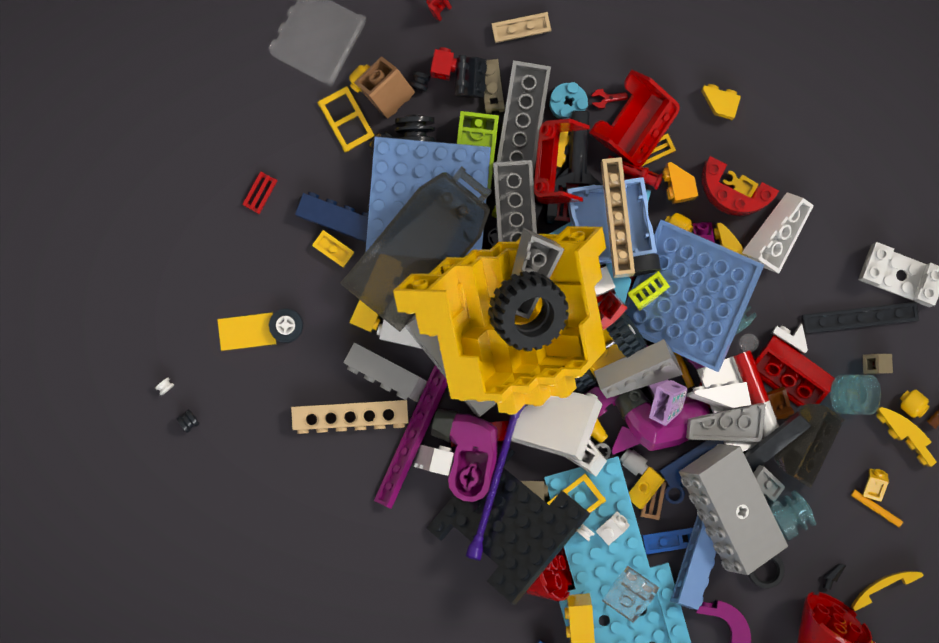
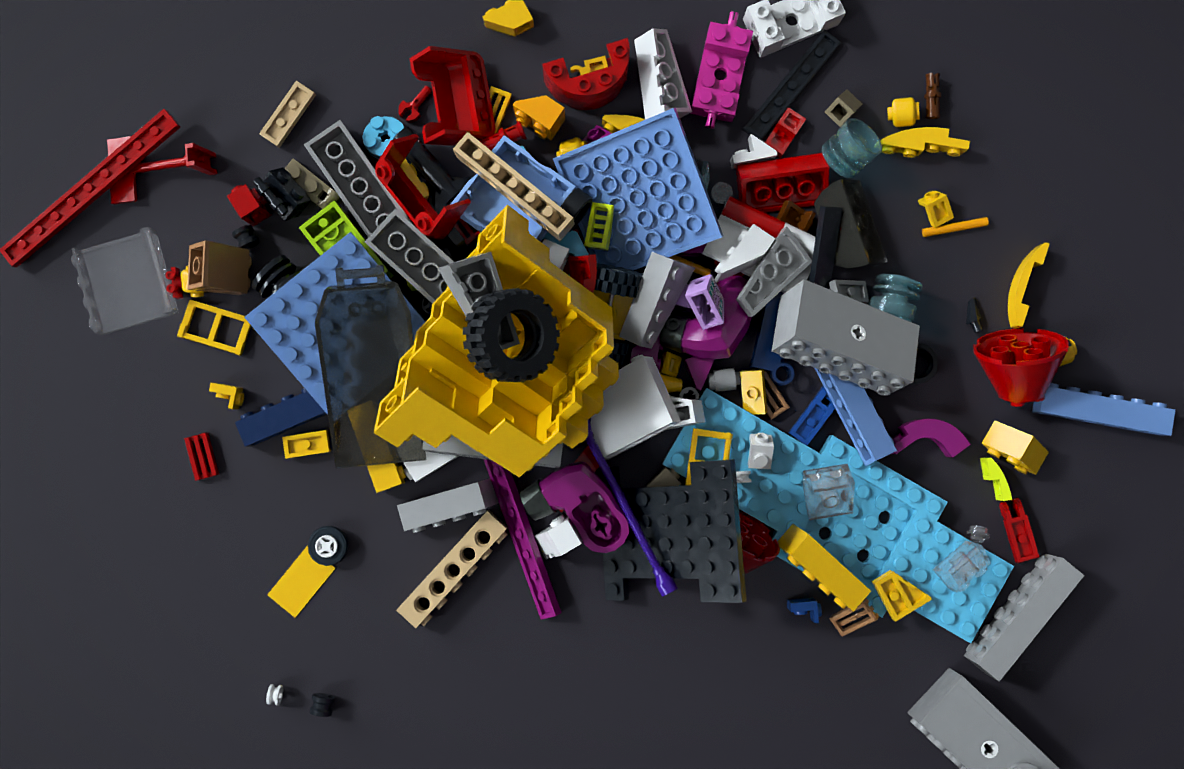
camera: 45 degrees left, 0 degrees up
none -> red piece [165,267,183,299]
none -> yellow bracket [209,383,244,409]
none -> yellow slope [659,352,682,378]
none -> dark pink brick [691,12,753,129]
none -> red slope [765,107,806,158]

